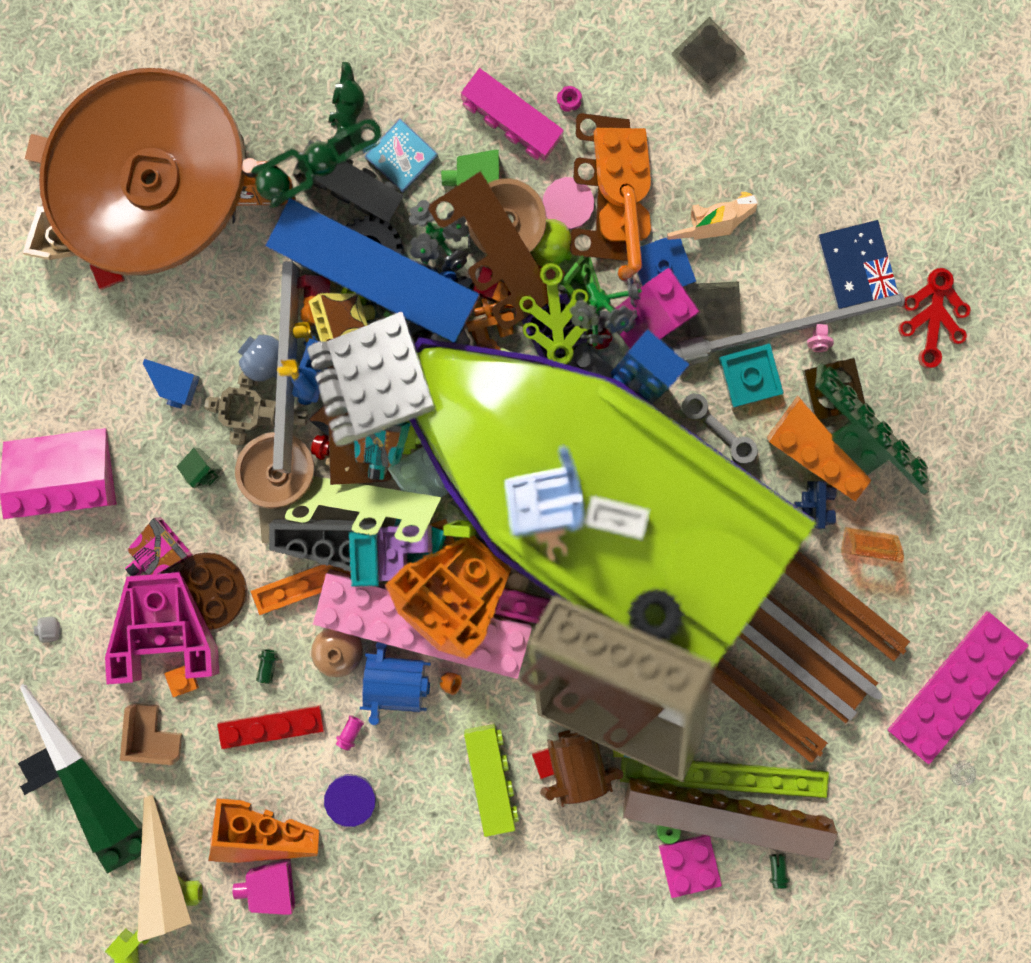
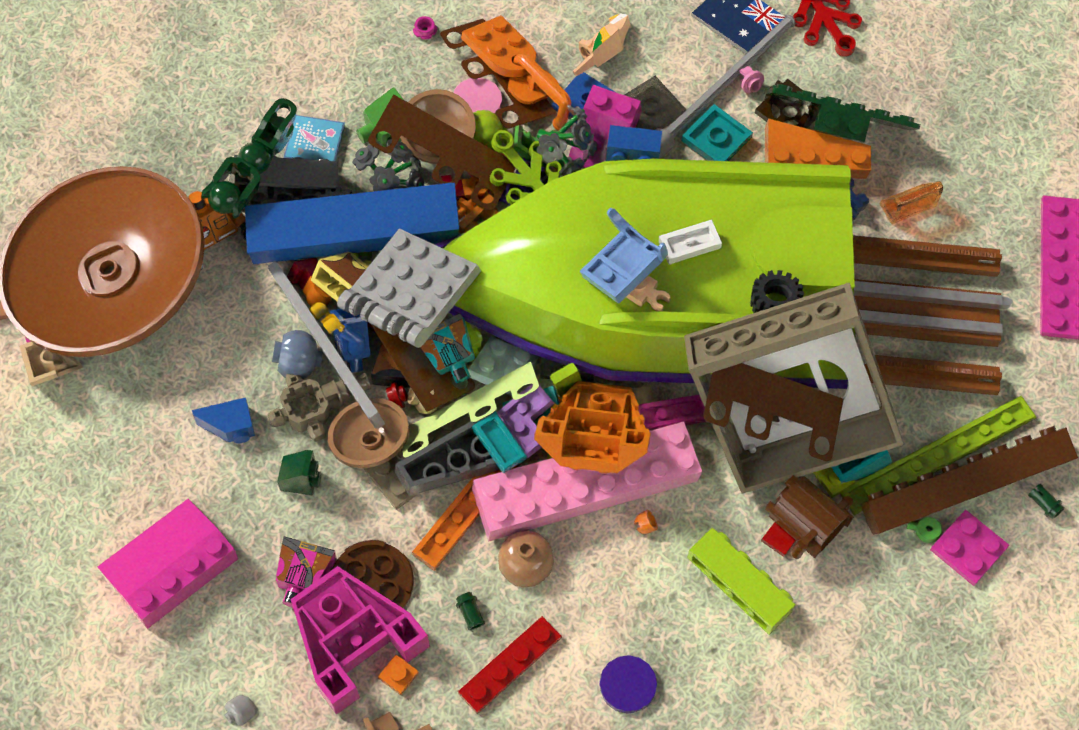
camera: 35 degrees left, 25 degrees down
red tile [89,264,125,290] -> none
dark green animal [328,62,365,135] -> none
dark pink pin [336,715,364,751] -> none
blue container [360,642,431,726] -> none
dark pink brick [461,68,564,161] -> none

